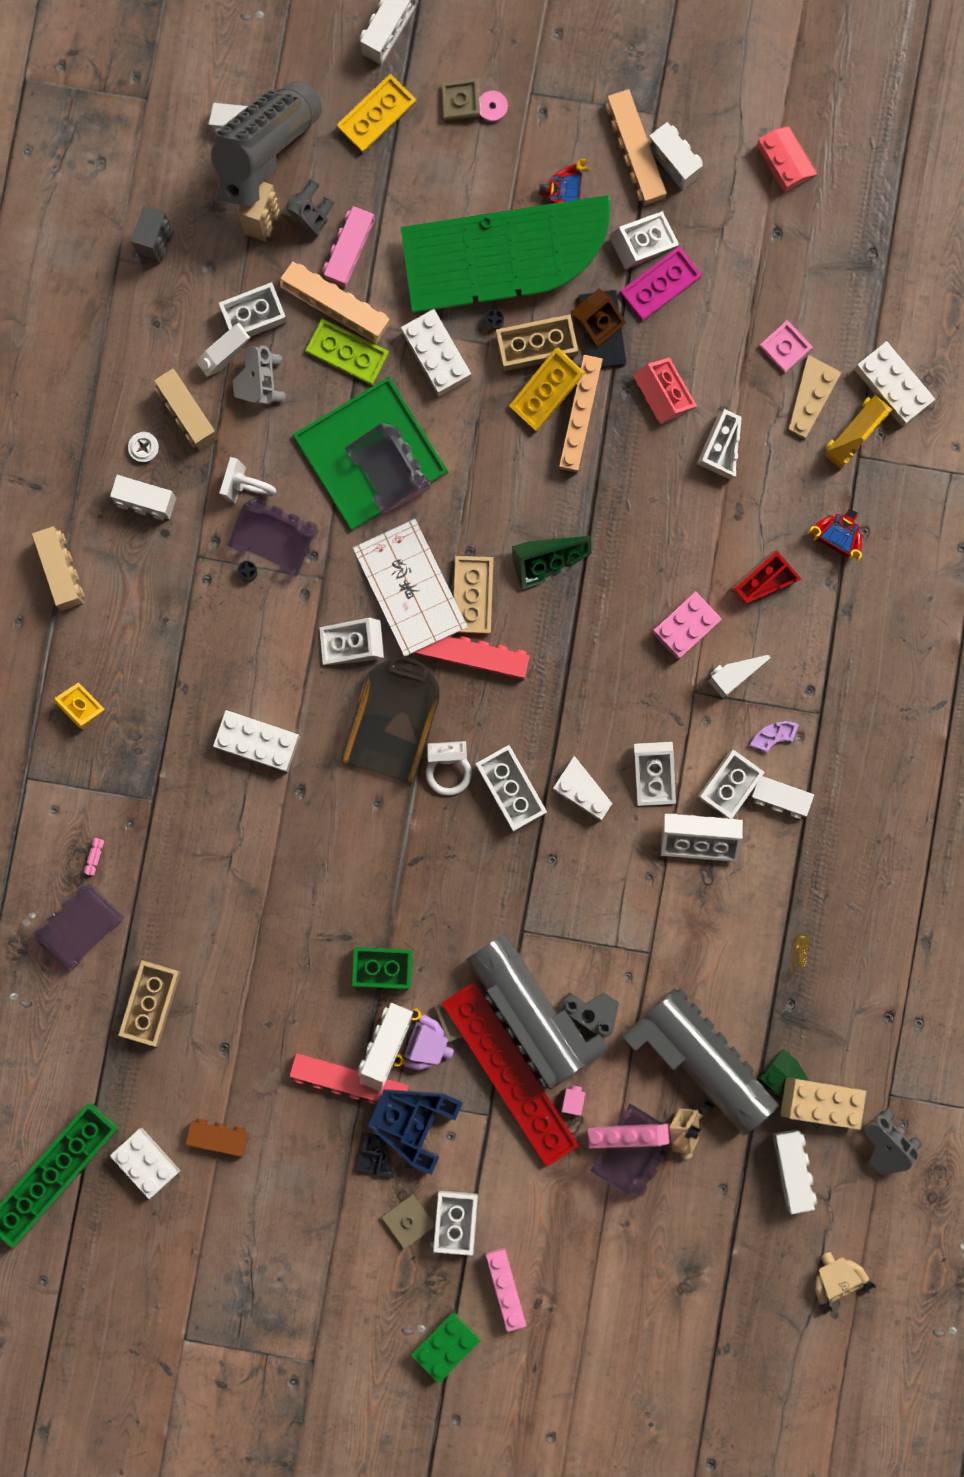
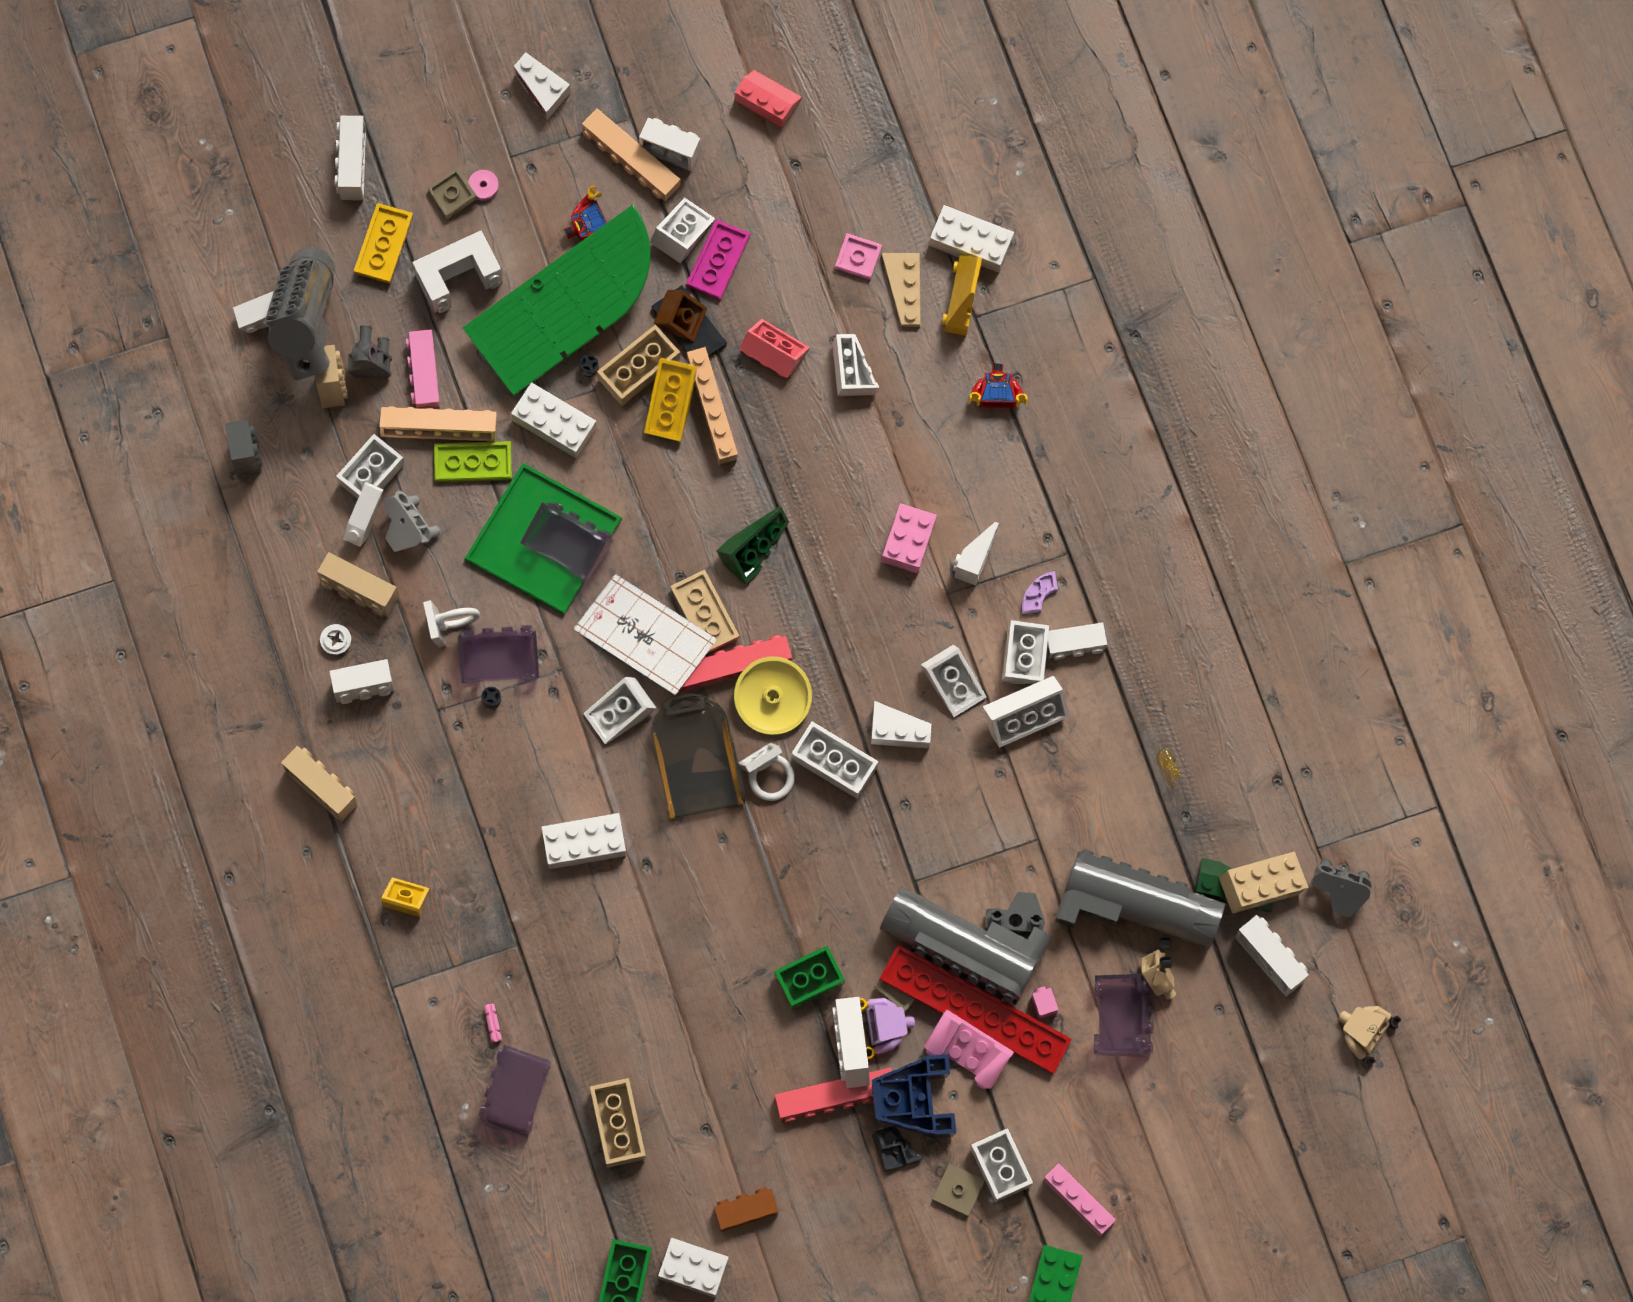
camera: 35 degrees left, 10 degrees down
bright pink brick [588,1124,669,1148] -> none
red wedge [730,551,802,604] -> none
none -> white piece [412,231,503,314]
none -> white wedge [514,52,571,121]
none -> light yellow dish [734,656,812,735]
none -> bright pink piece [924,1010,1014,1089]

